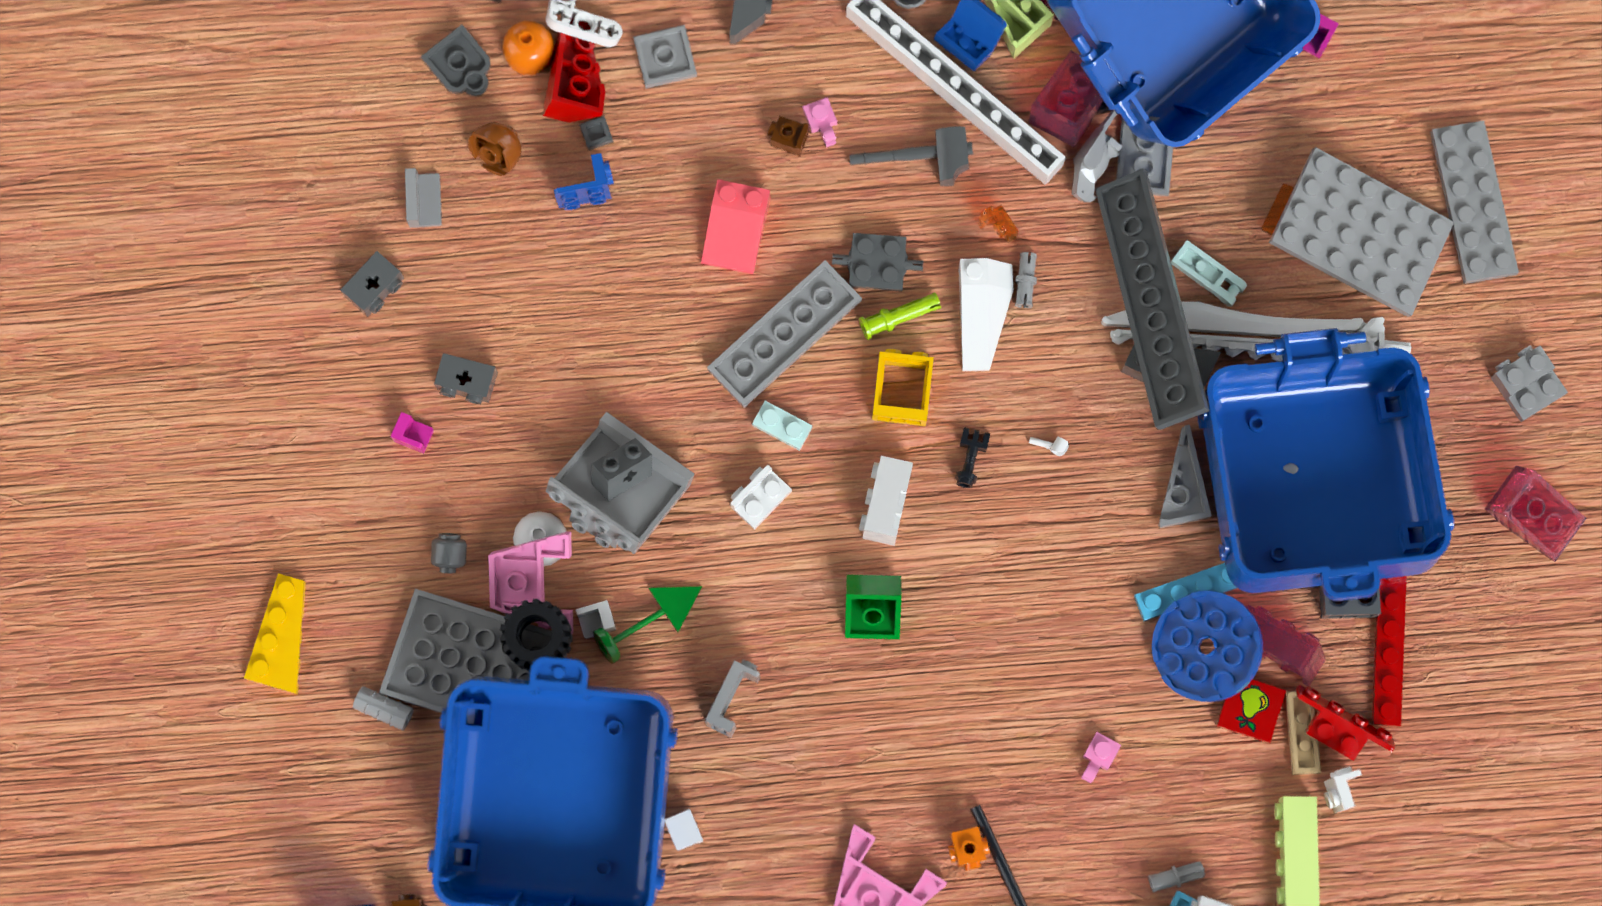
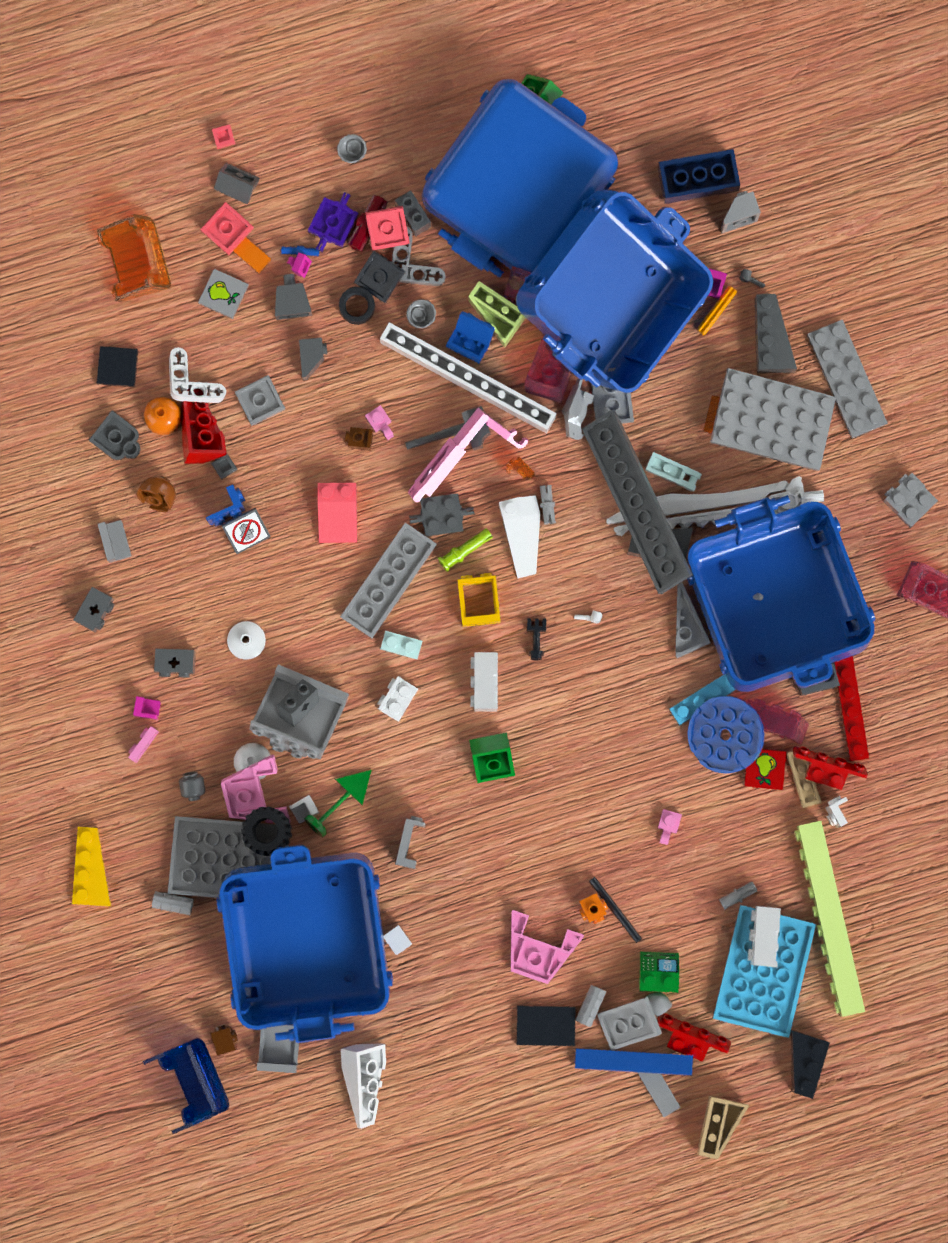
camera: 10 degrees left, 5 degrees up
none -> bright pink plate [128,726,159,763]
none -> piece [221,508,271,554]
none -> white dish [227,621,266,660]
none -> bright pink hinge [408,408,528,502]
none -> light orange axle [697,286,737,335]
none -> dark grey hand [740,269,765,288]
none -> dark grey wedge [754,294,797,374]

